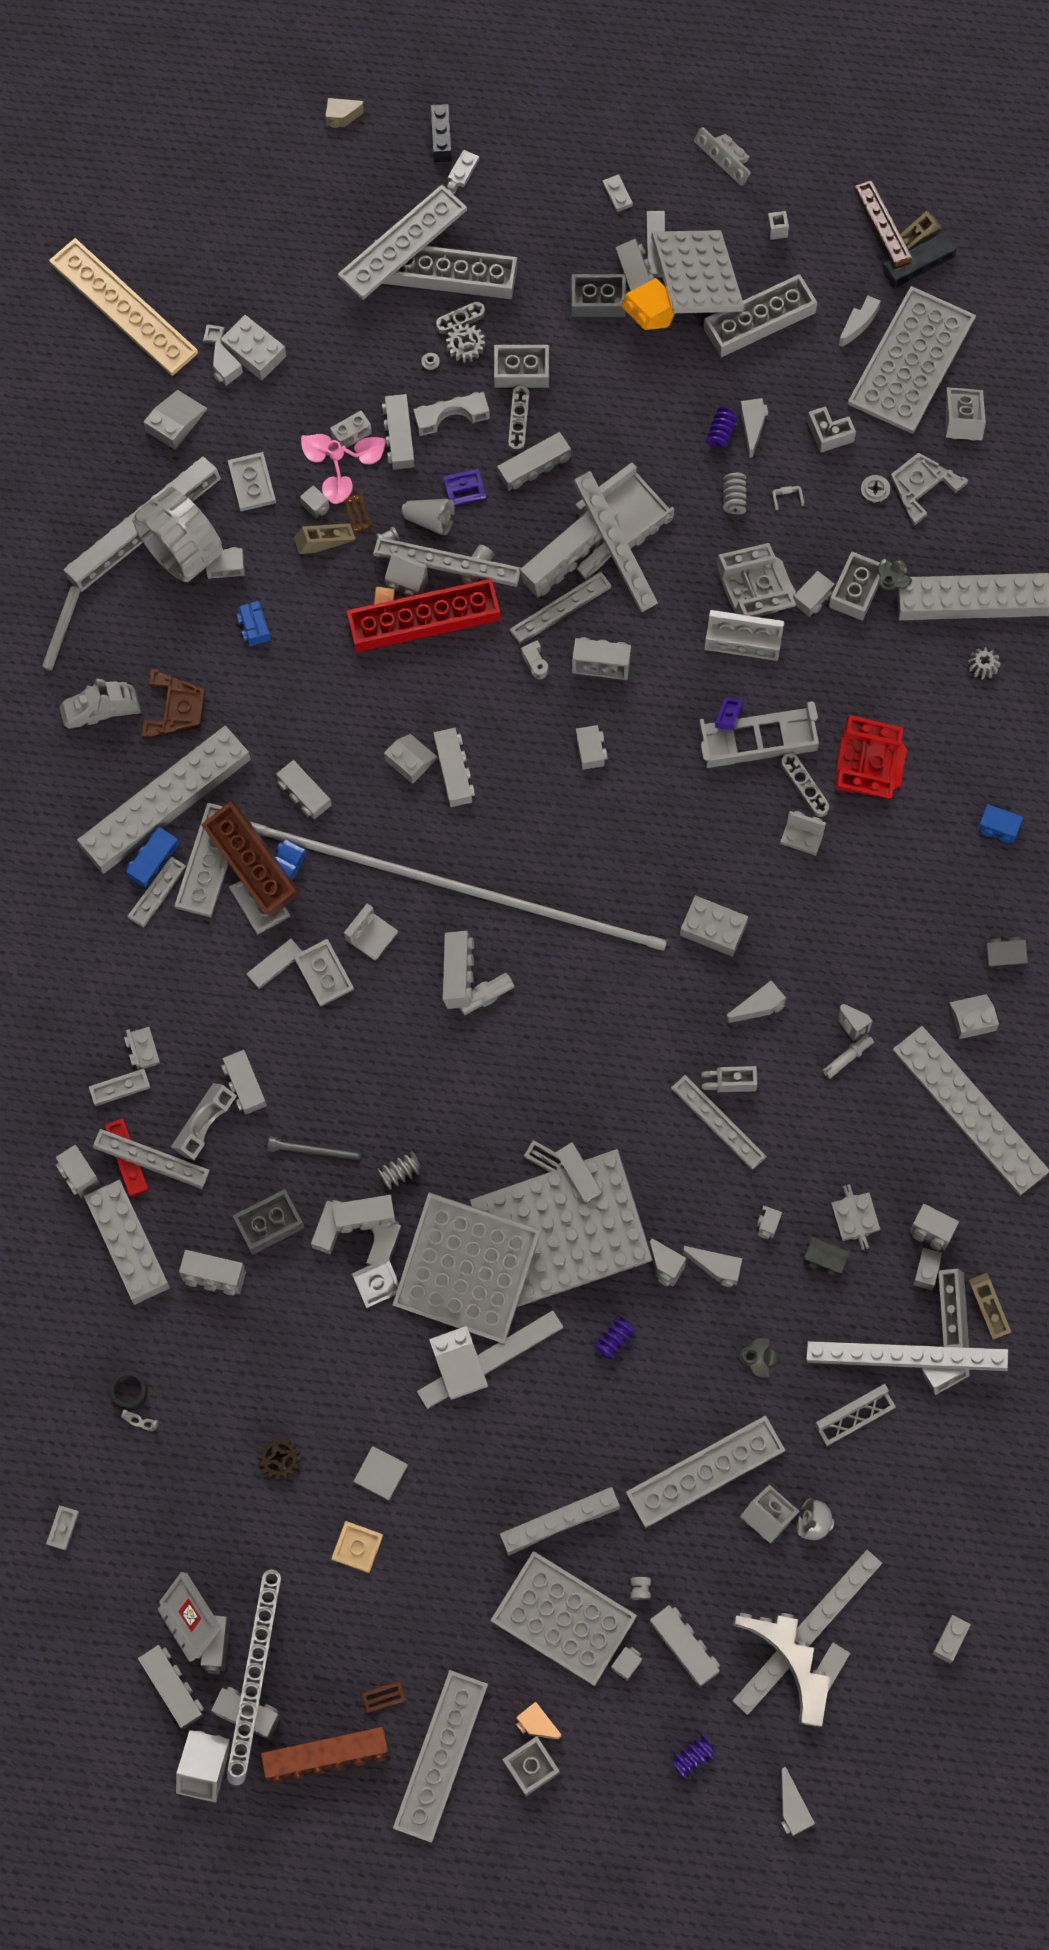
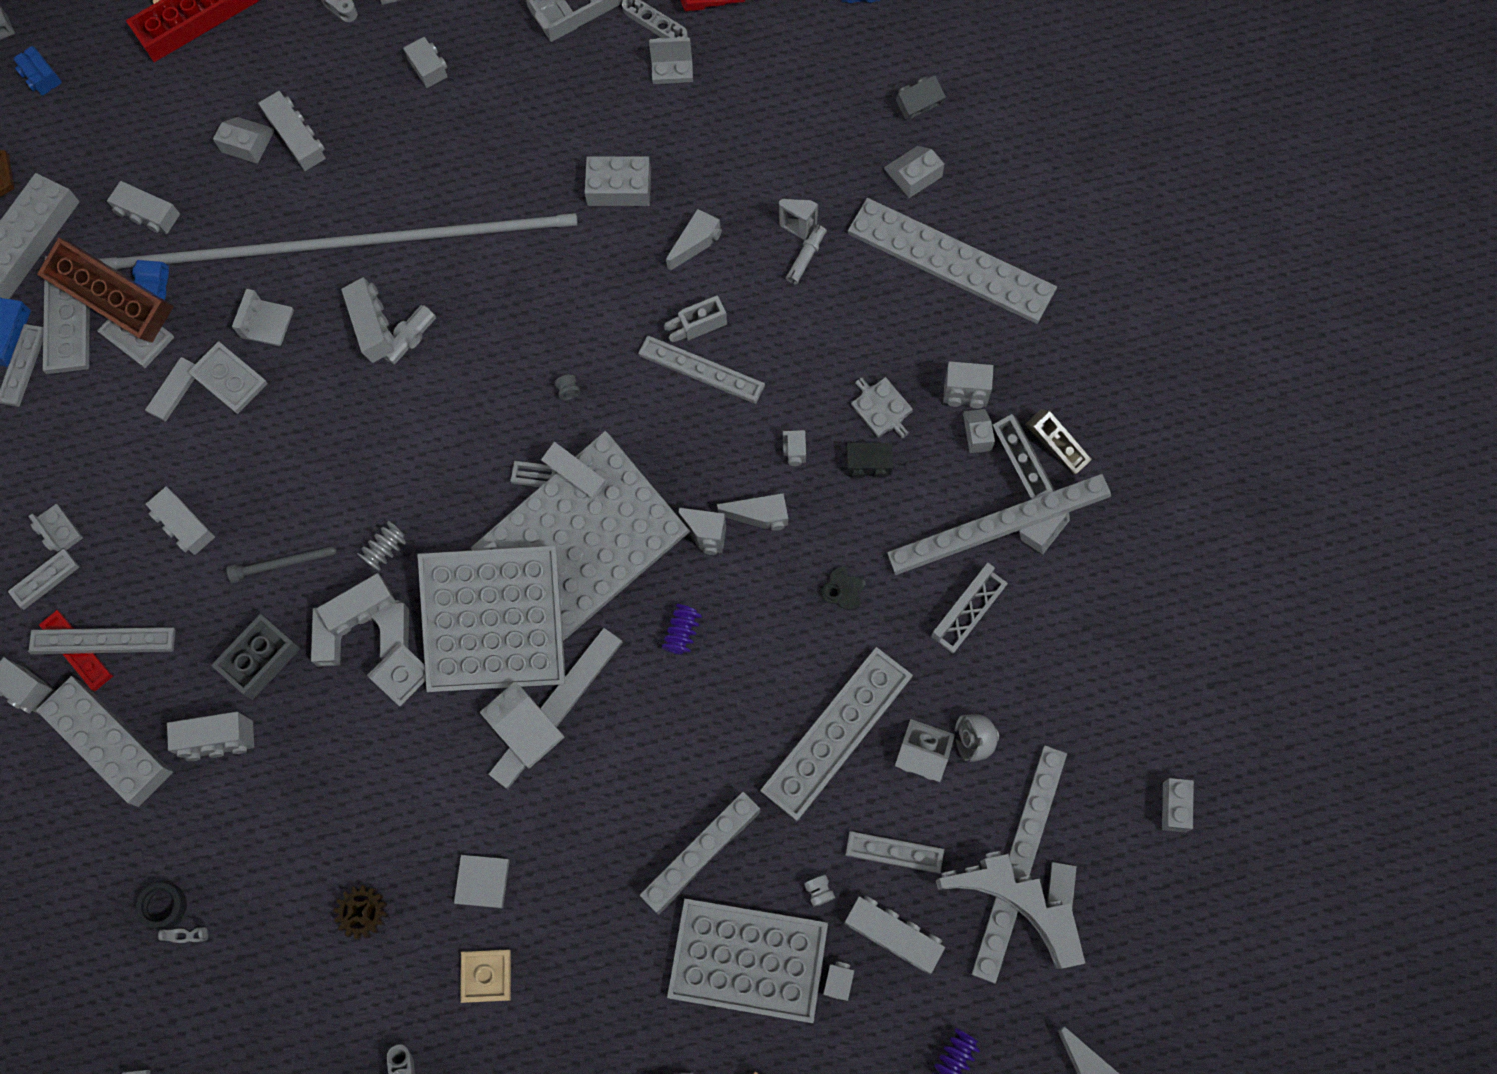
camera: 20 degrees left, 0 degrees up
light grey arch [171,1083,237,1160] -> none
none -> dark grey wheel [555,374,580,400]
none -> light grey tile [845,831,944,874]

